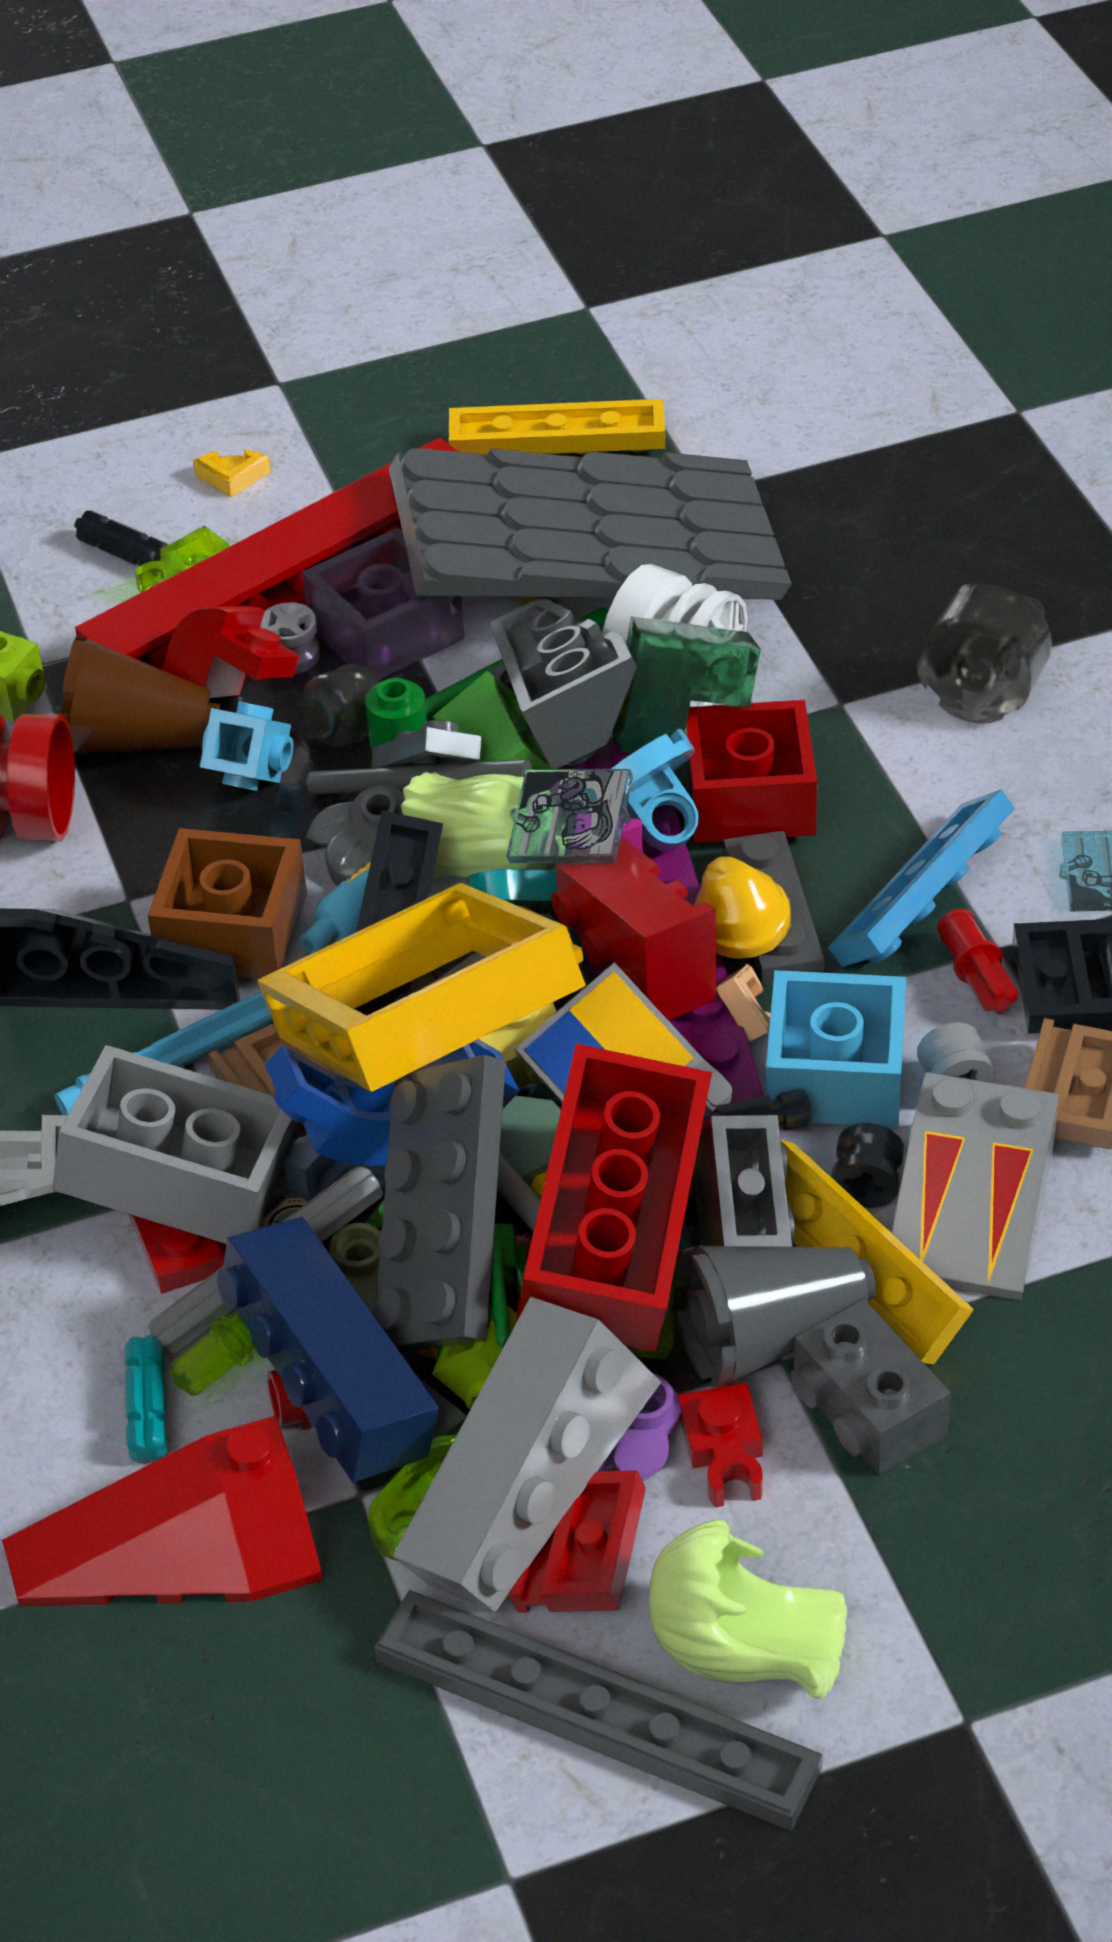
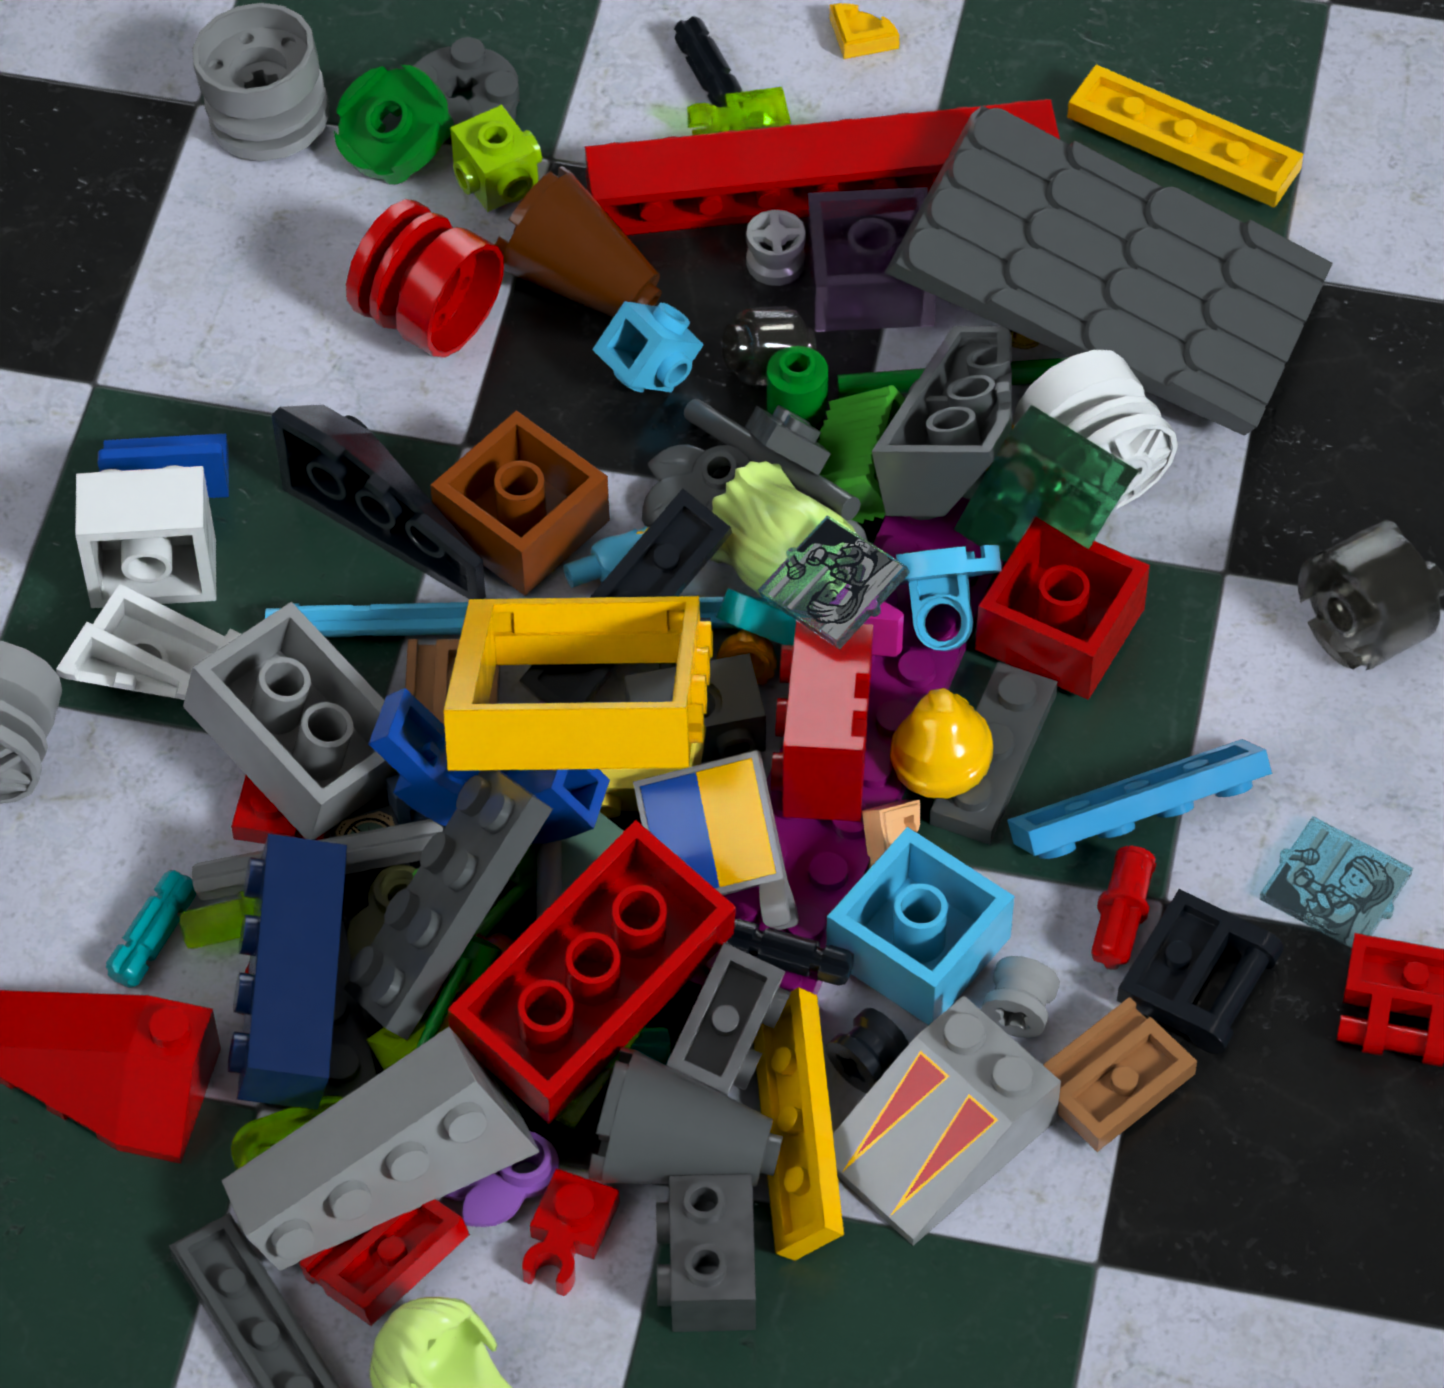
camera: 30 degrees right, 10 degrees up
red brick [162,606,300,698] -> none

